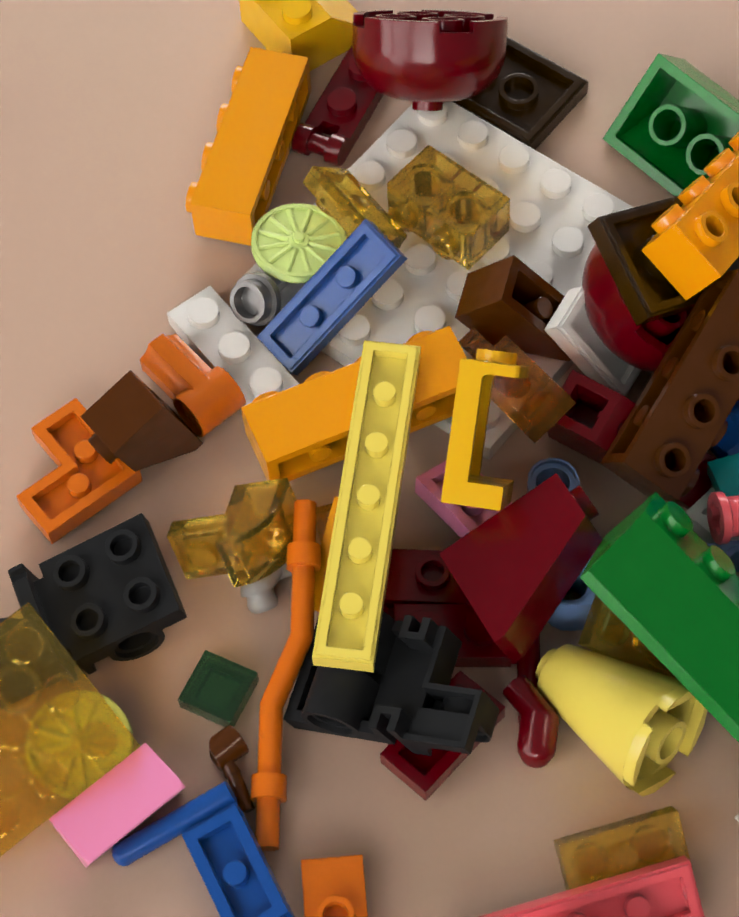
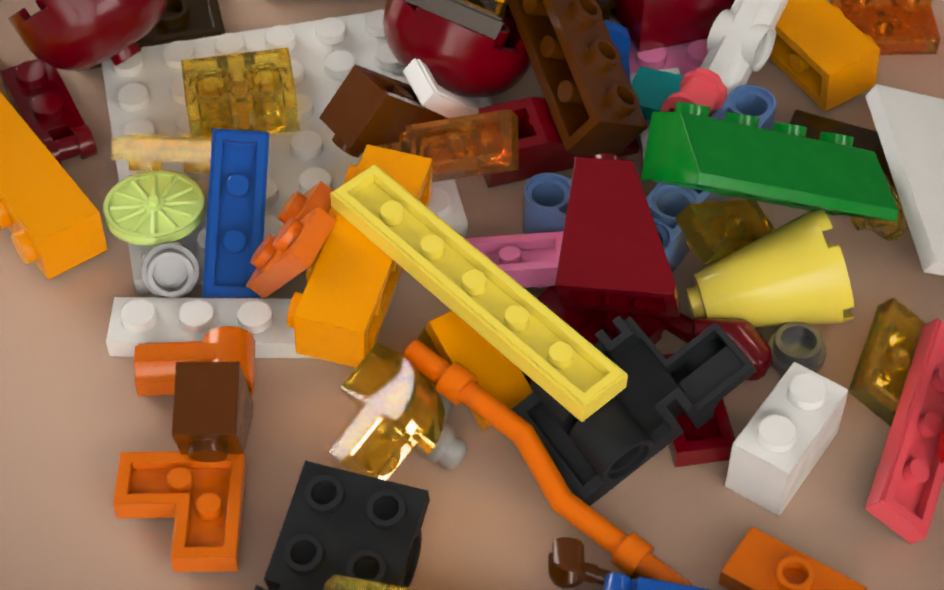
camera: 55 degrees left, 10 degrees down
clear green tile [178,650,259,727] -> none
yellow panel [441,348,529,511] -> none
none -> orange plate [246,181,337,299]
none -> white brick [725,362,849,516]
none -> flat silver plate [767,322,826,375]

